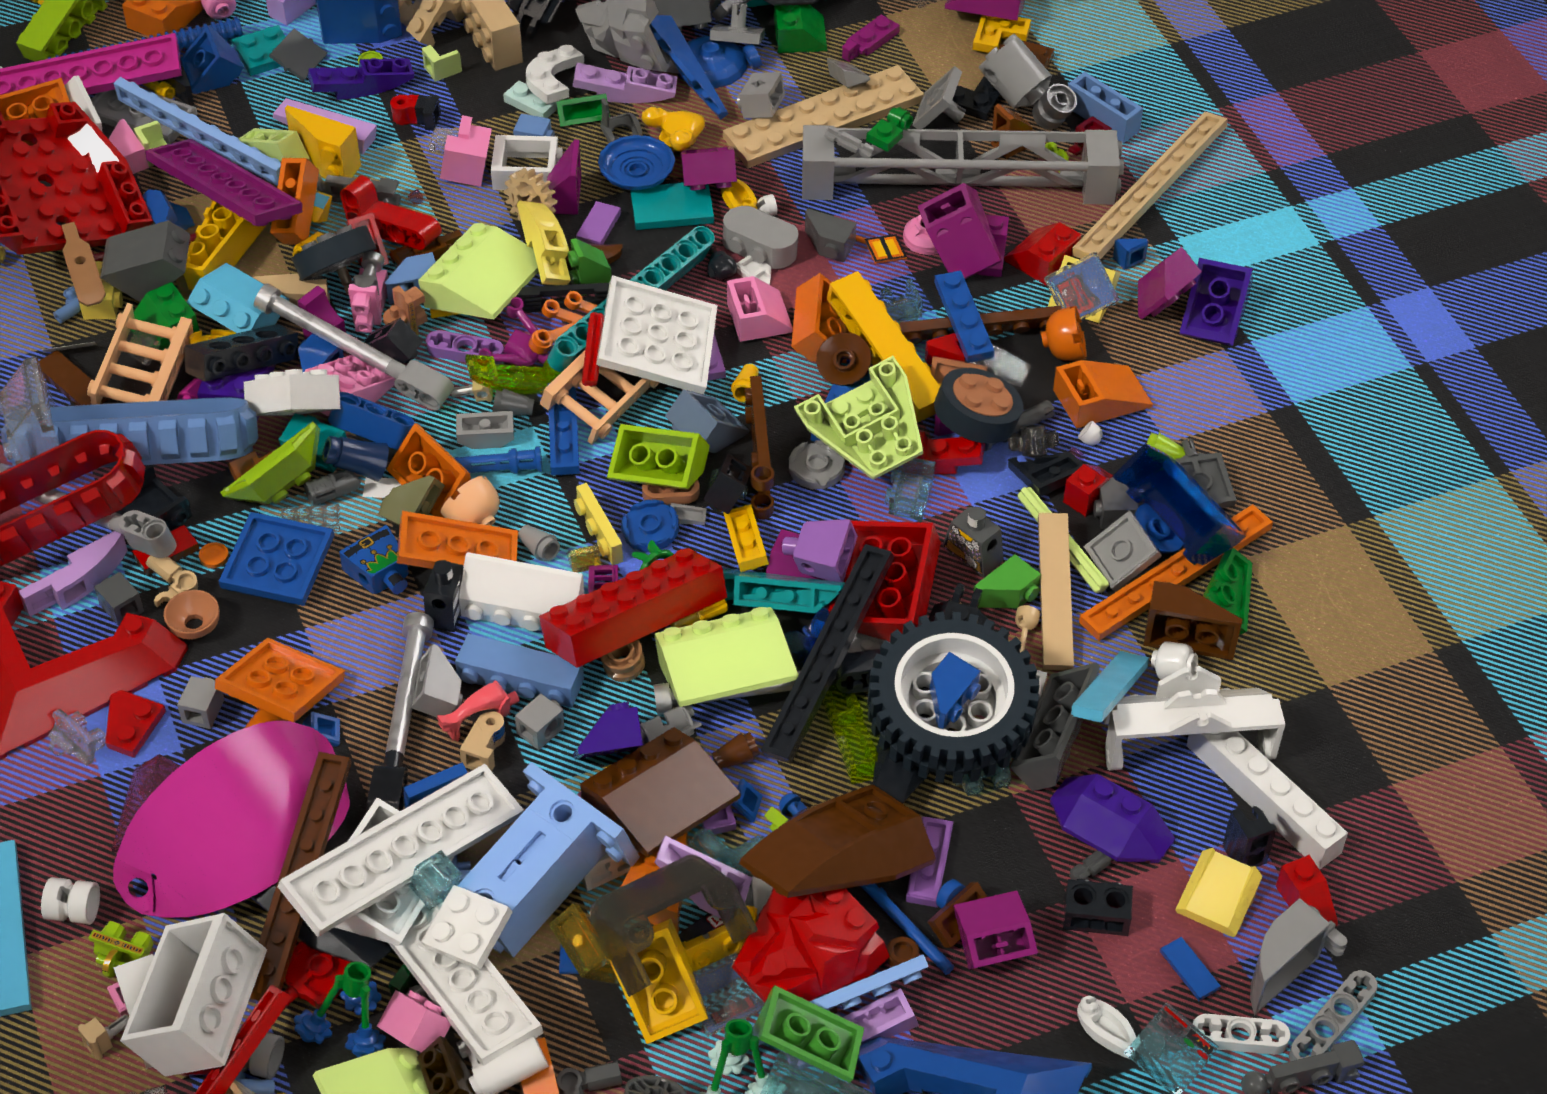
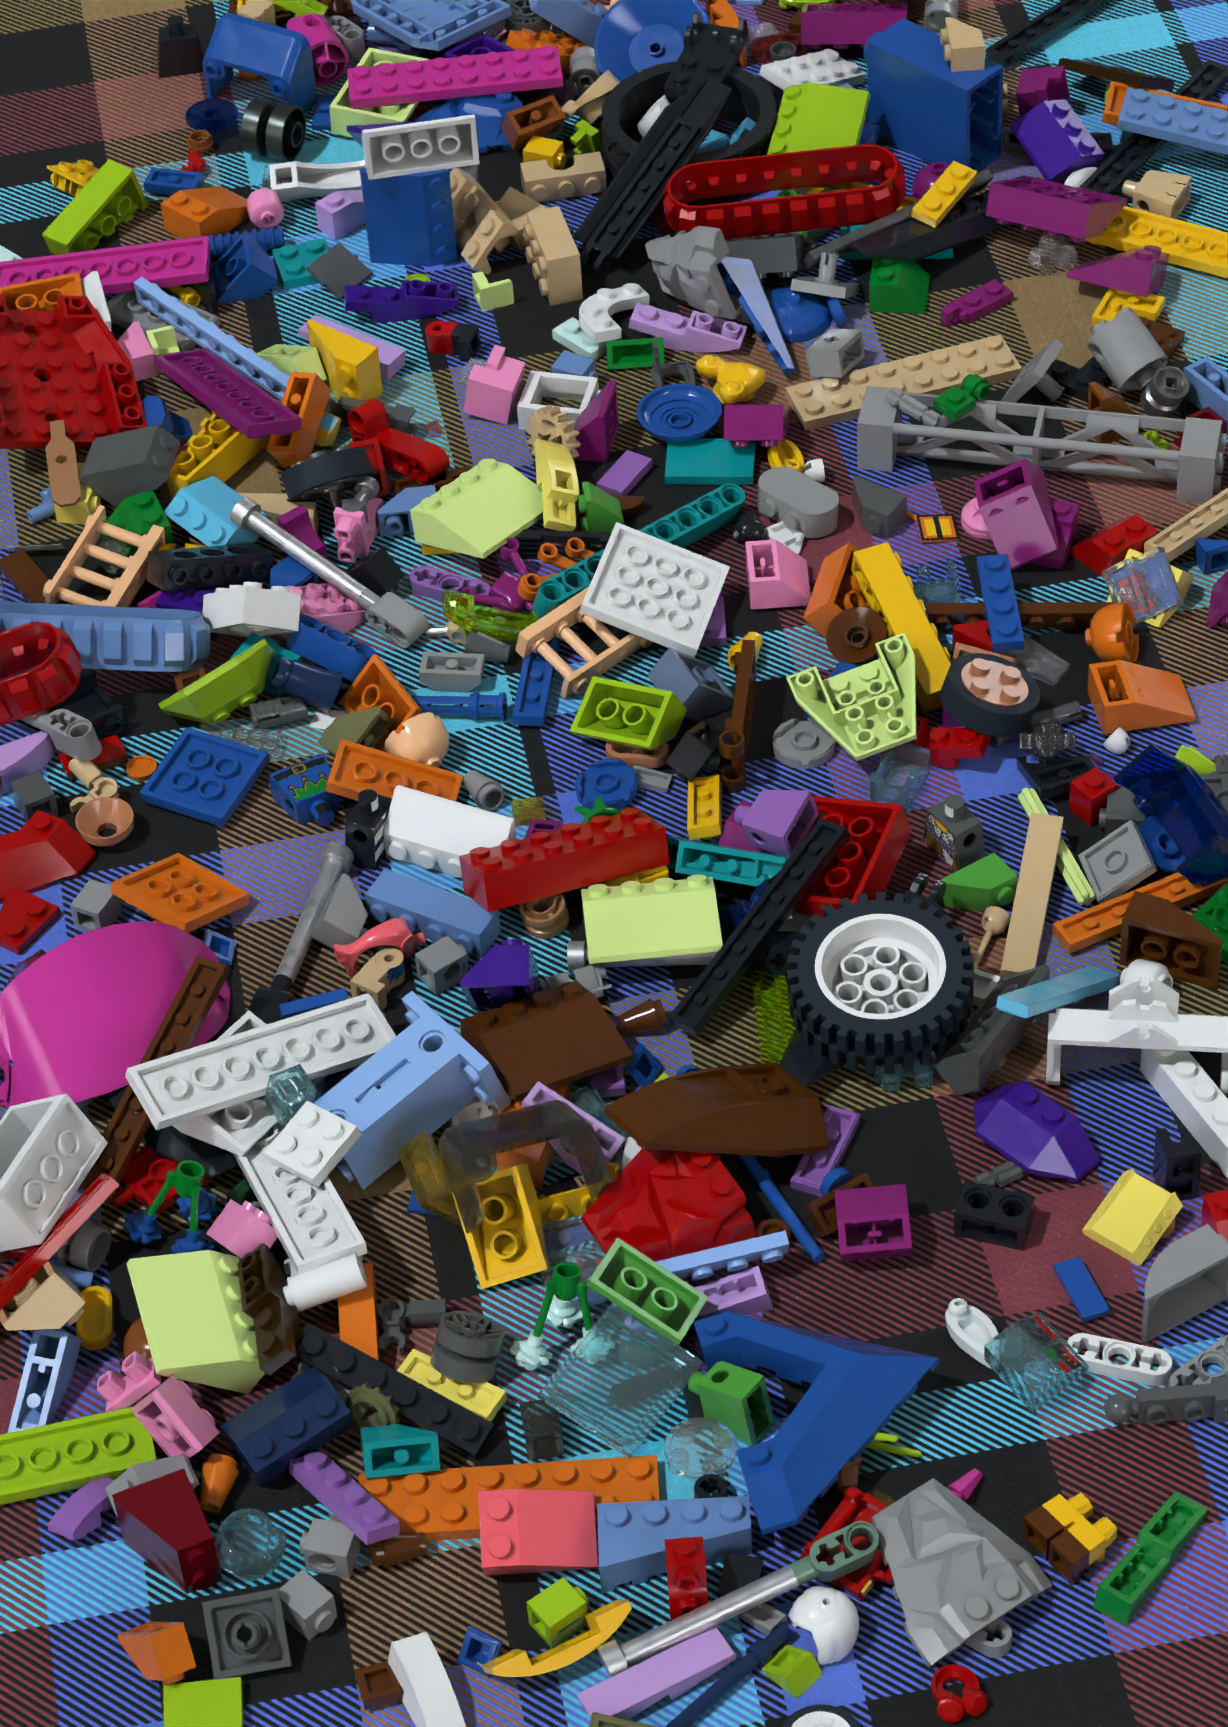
camera: 15 degrees right, 5 degrees down
nougat hips [383,285,428,335] -> none
light yellow plate [574,483,623,565] -> none
red axle [582,312,605,387] -> none
light grey slope [827,58,870,88] -> none
blue slope [930,652,981,730] -> none

